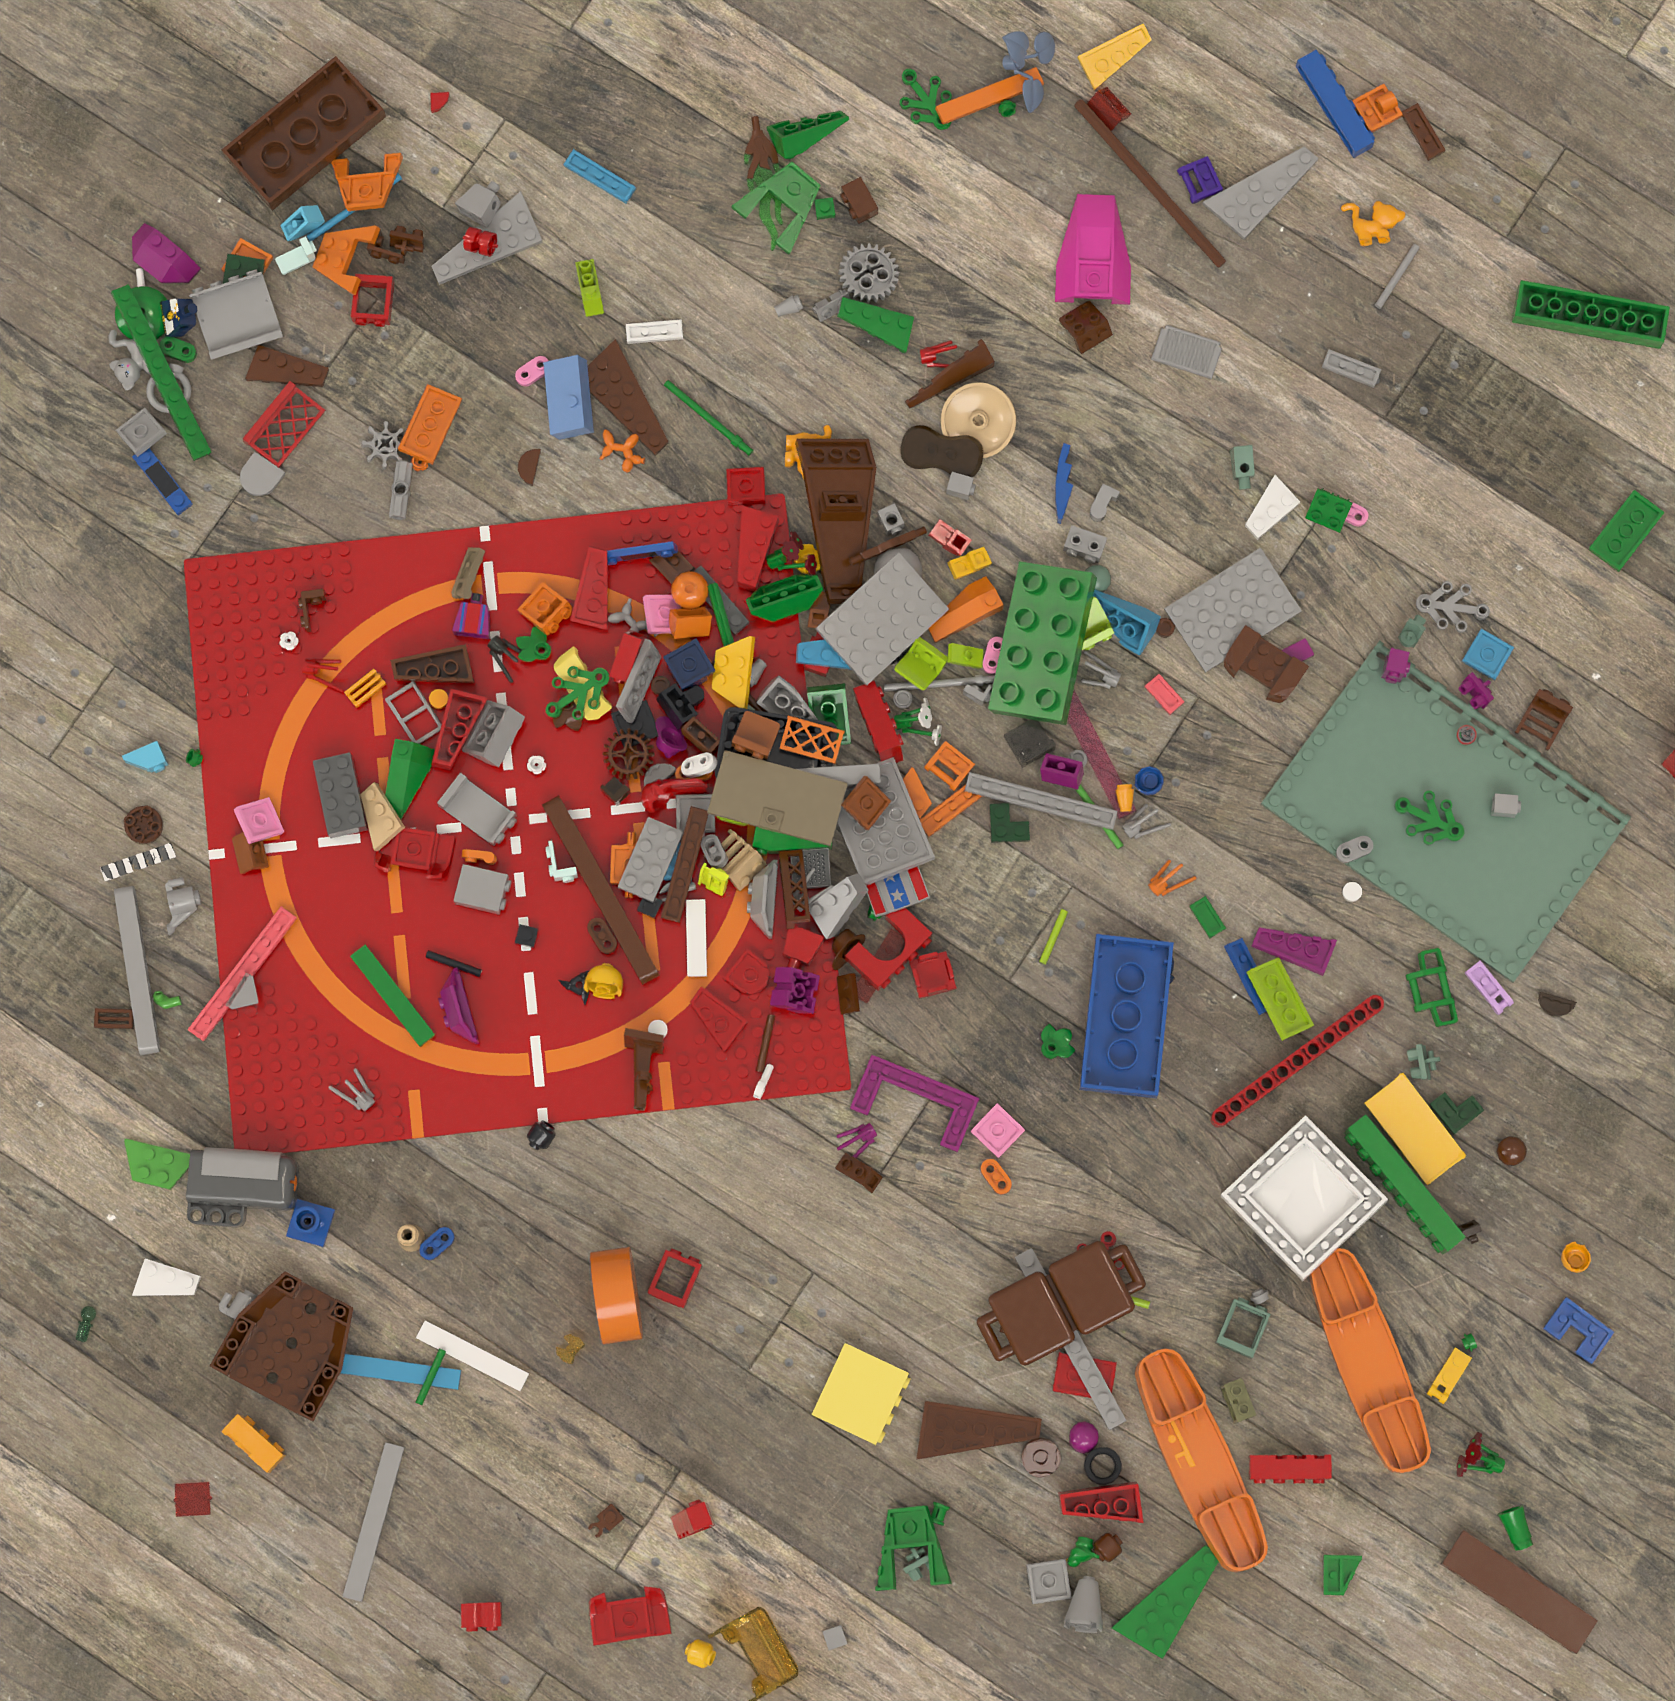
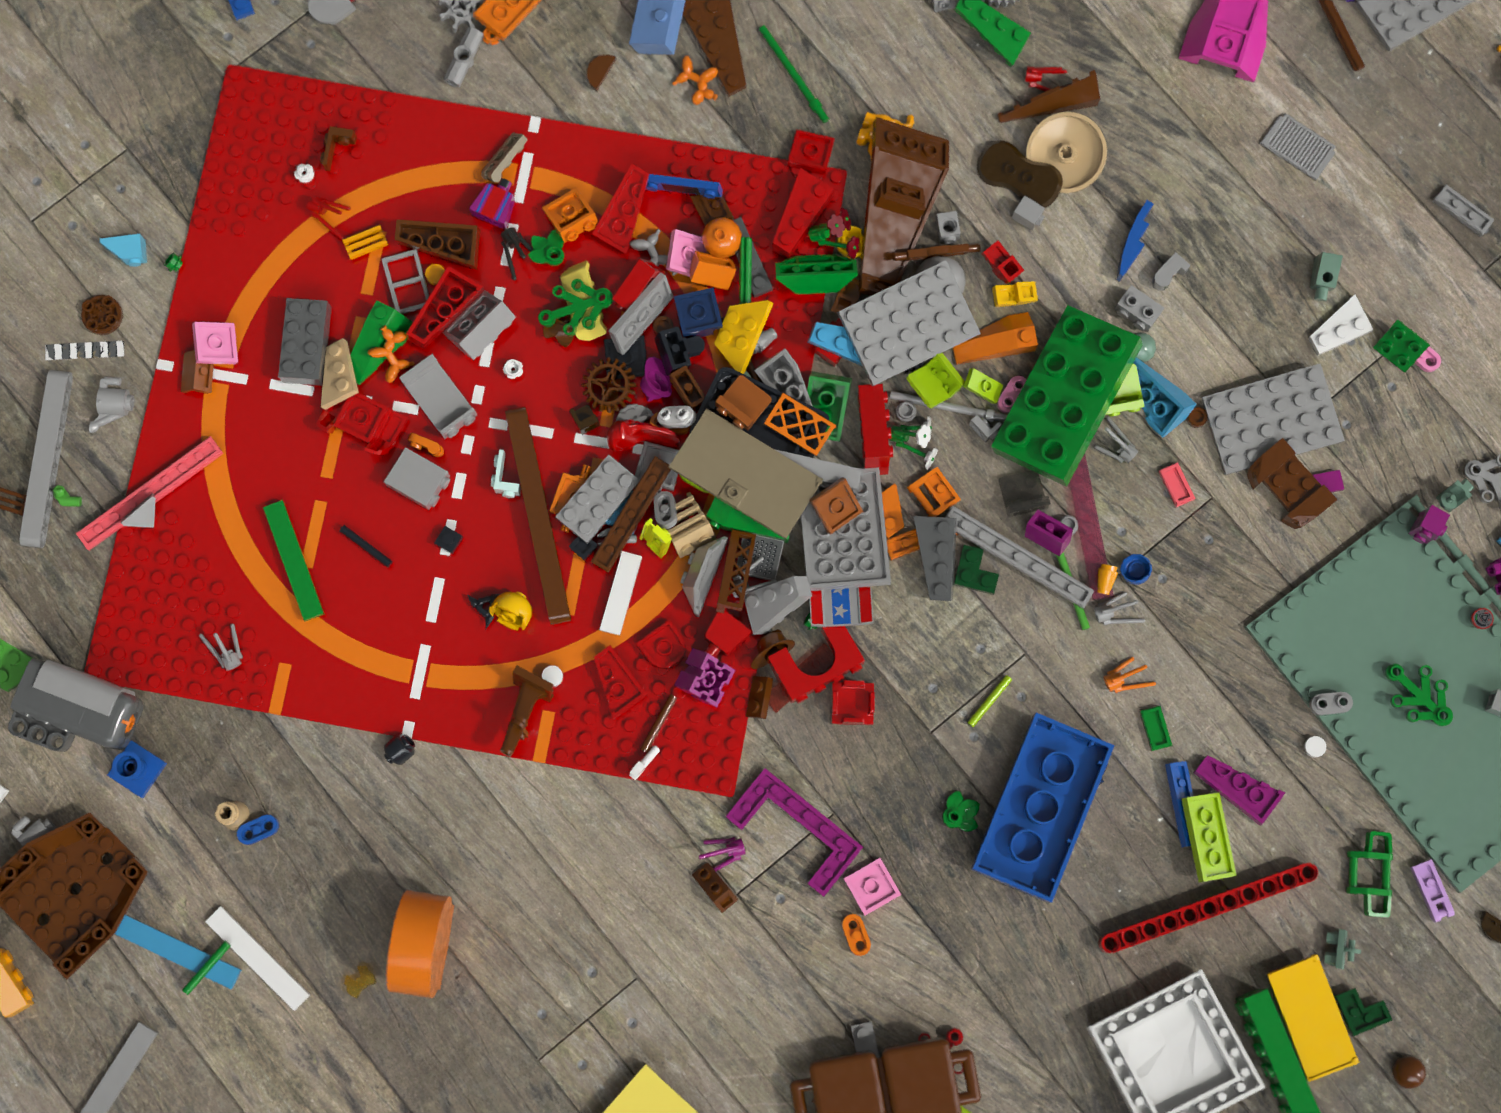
camera: 15 degrees right, 0 degrees up
magenta wedge [438,967,480,1044] -> none
reddish brown plate [587,918,617,954] -> none
red window [647,1248,702,1309] -> none
reddish brown bracket [1059,301,1113,354] -> none
none -> orange piece [367,325,415,383]
none -> dark grey wedge [914,516,957,601]

